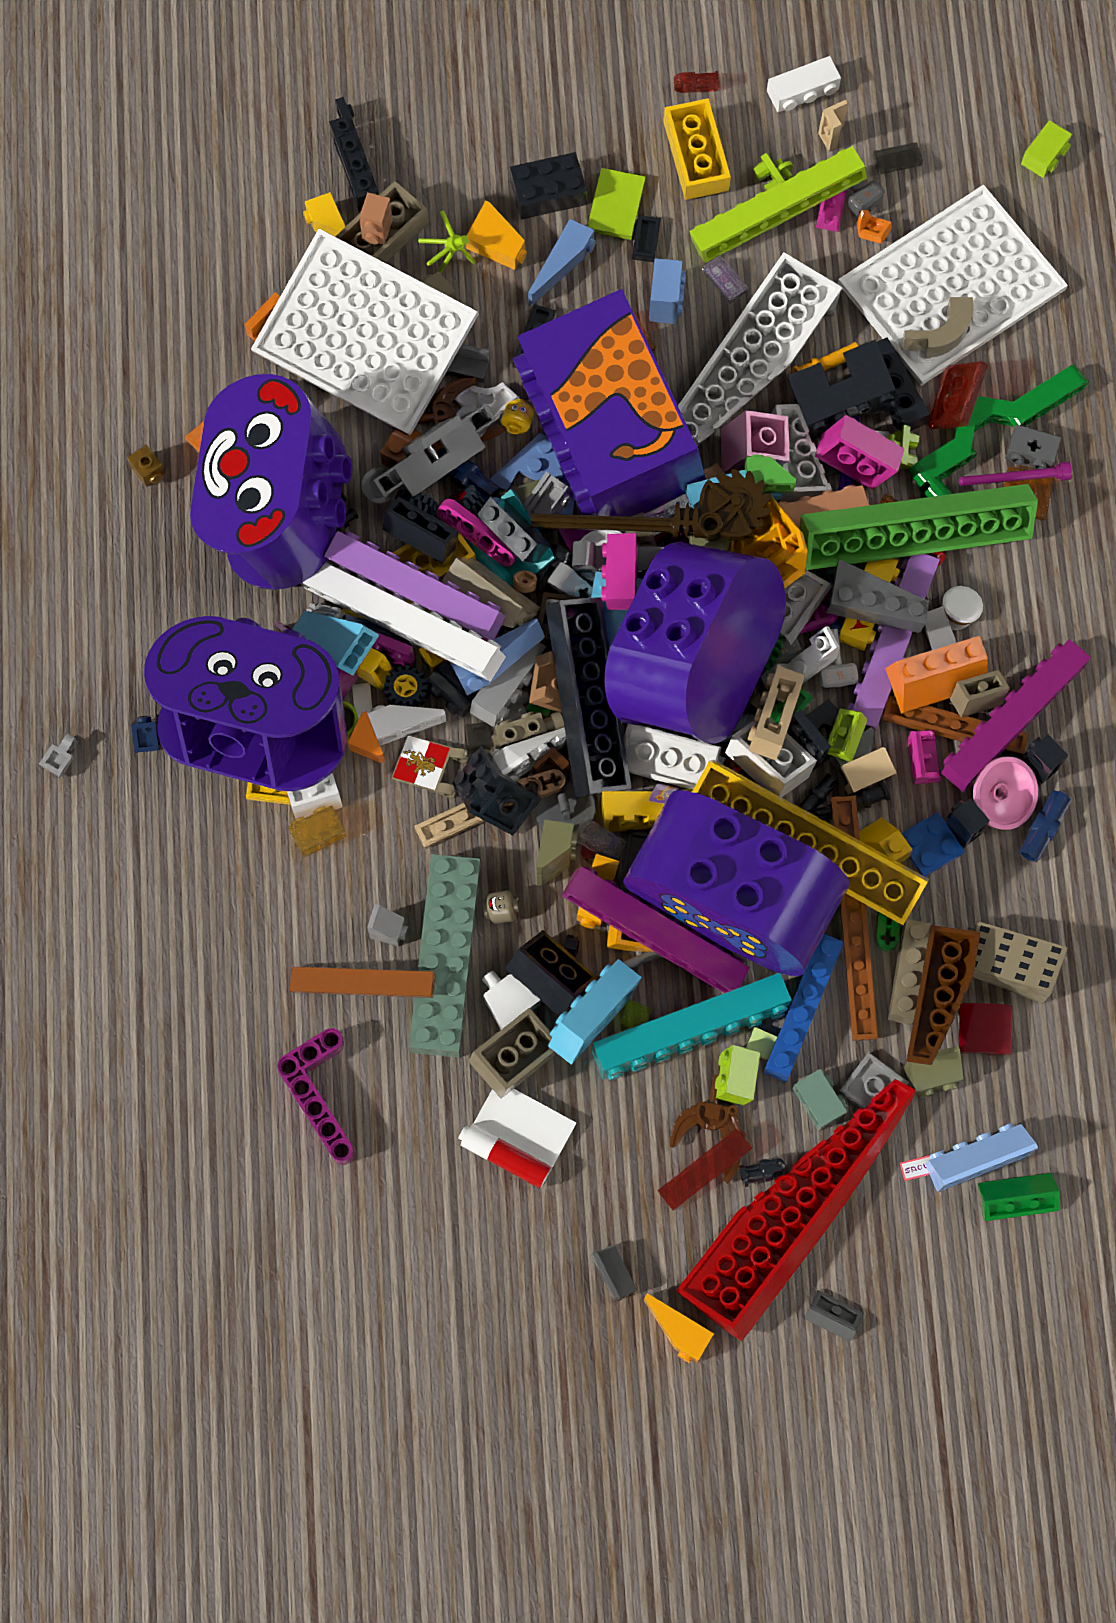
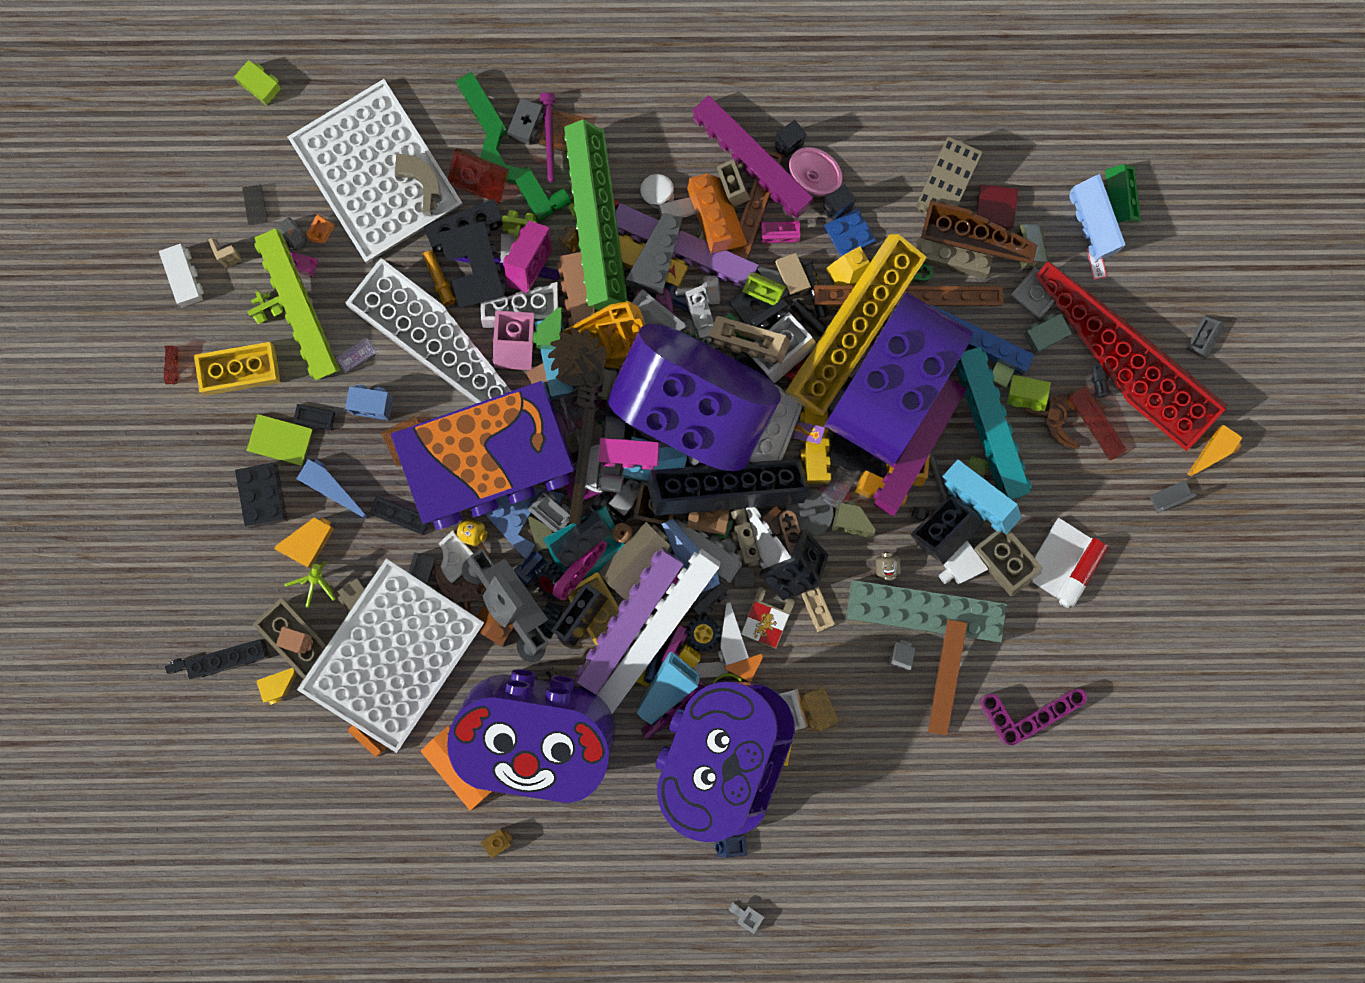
camera: 90 degrees left, 10 degrees up
light grey axle [306,602,344,619] -> none
dark blue piece [1019,790,1072,863] -> none

